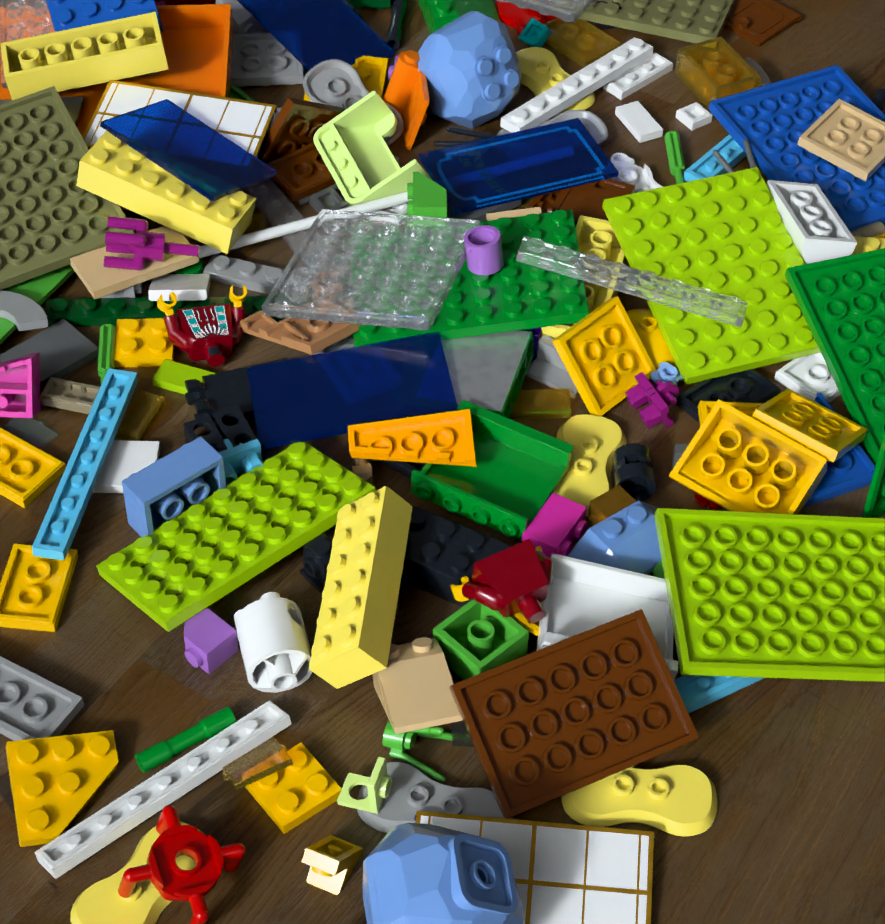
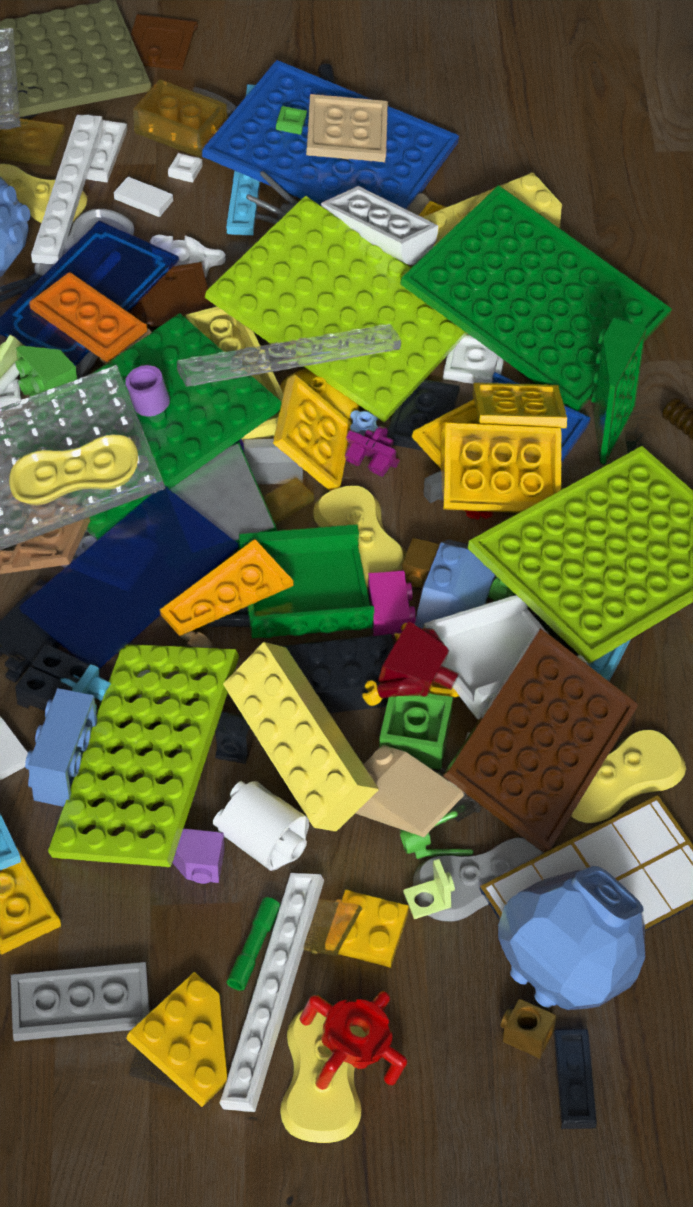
camera: 35 degrees left, 5 degrees up
yellow slope [302,835,363,895] -> none
black wheel [612,443,656,501] -> none
bright green axle [664,131,685,184] -> none
none -> light yellow plate [9,435,138,505]
none -> orange tile [29,272,147,362]
none -> bright green tile [276,106,307,135]

